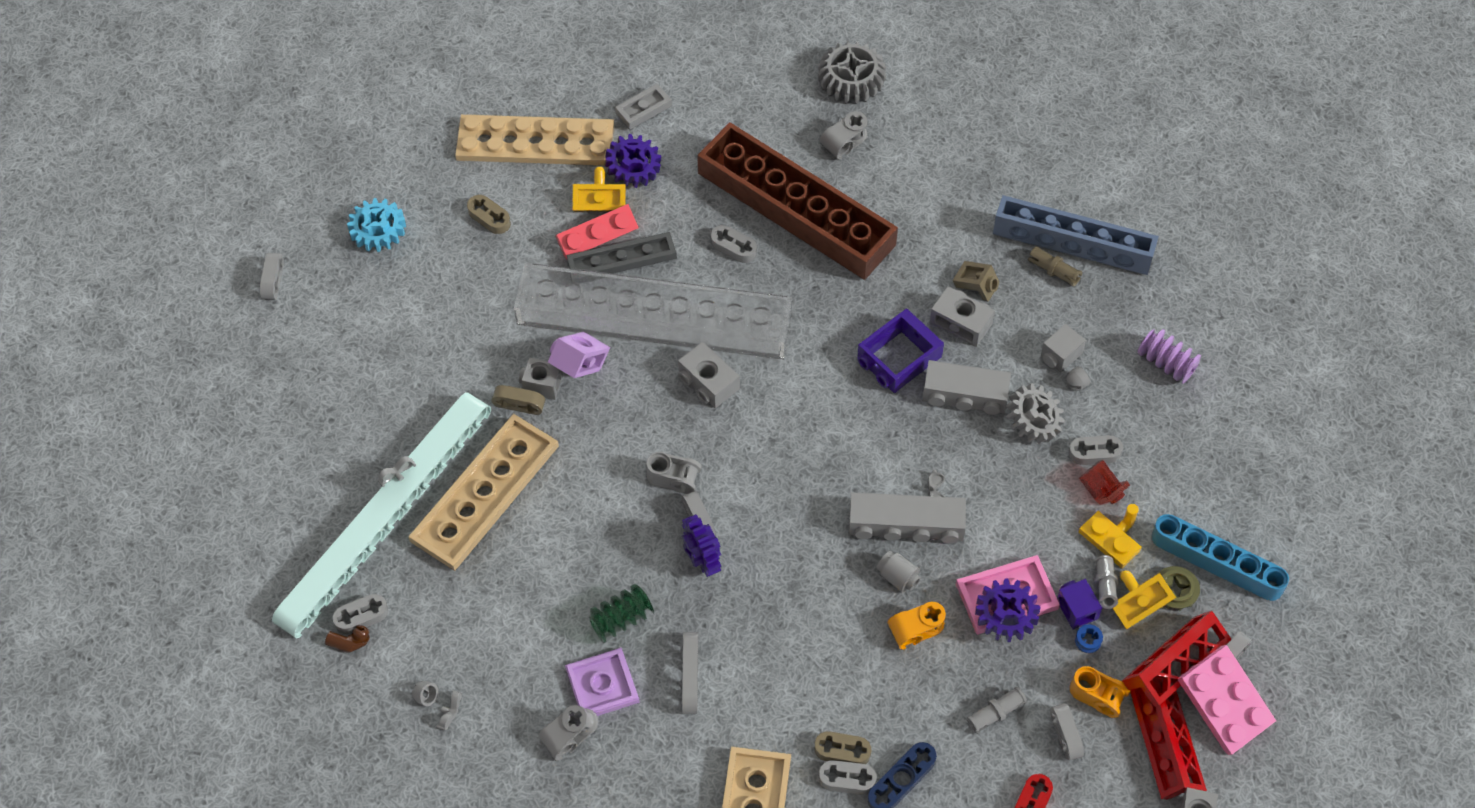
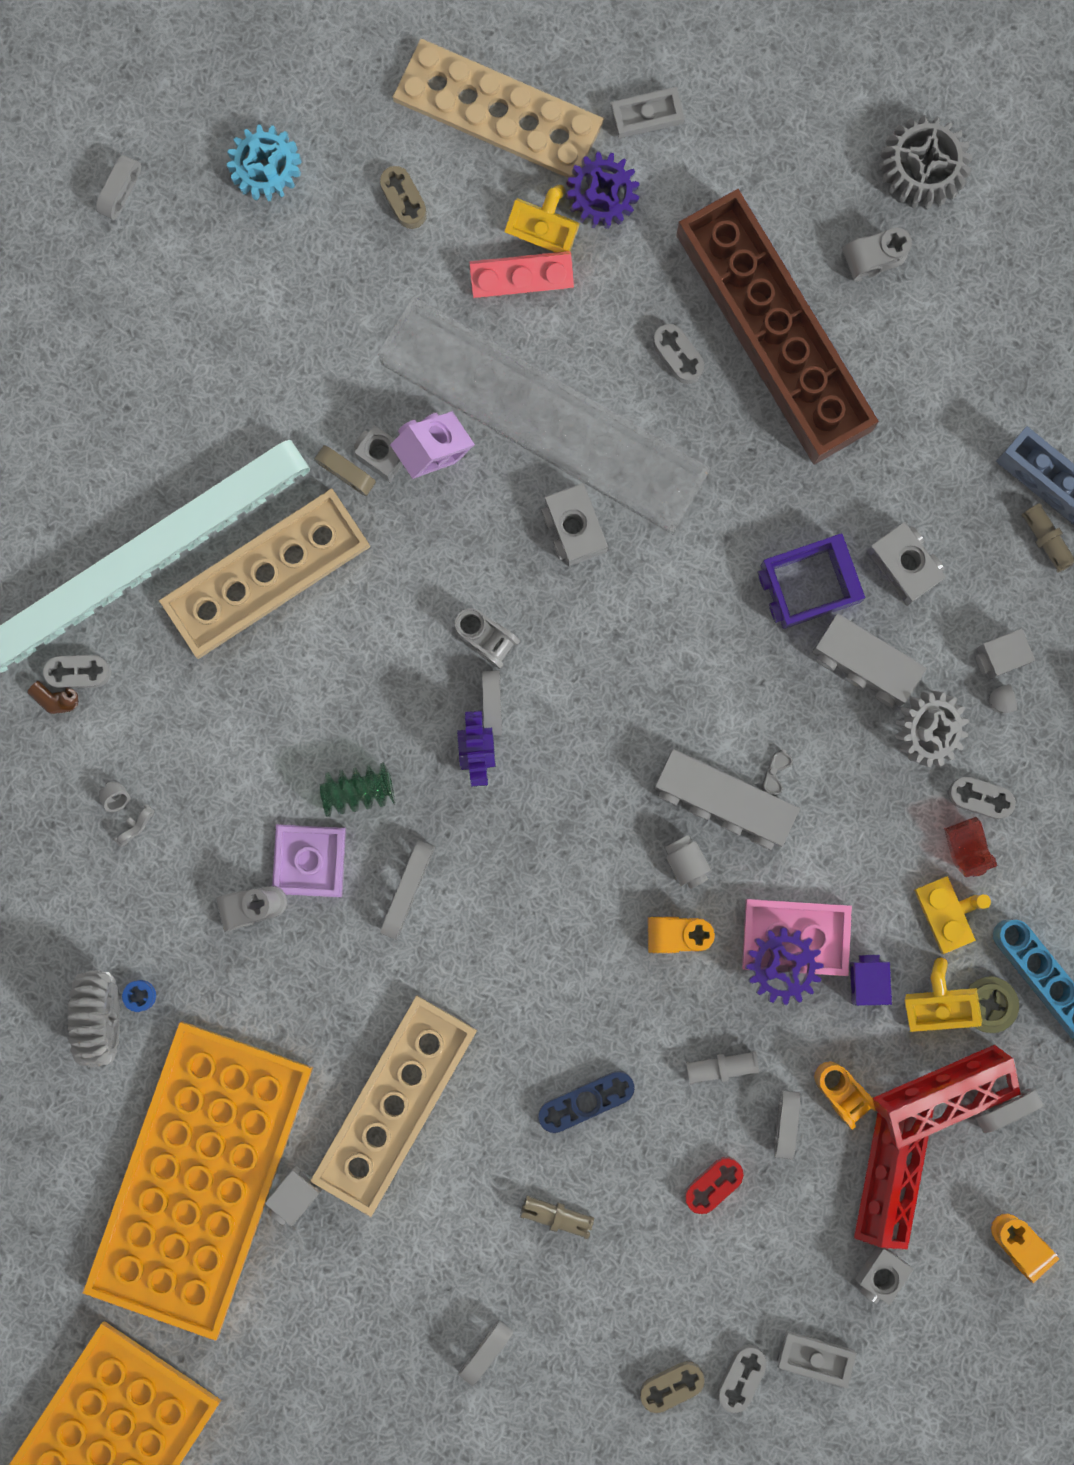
camera: 25 degrees right, 25 degrees up
light grey piece [378,456,416,487] -> none
dark grey plate [567,232,677,283] -> none
dark tan beam [814,731,872,764] -> none
light grey beam [819,761,877,794] -> none
dark tan bracket [953,261,999,301] -> none
blue bush [1075,624,1103,653] -> none
light grey pin [1095,555,1118,609] -> none
bright pink plate [1177,645,1276,755] -> none
none -> light orange piece [991,1213,1059,1284]

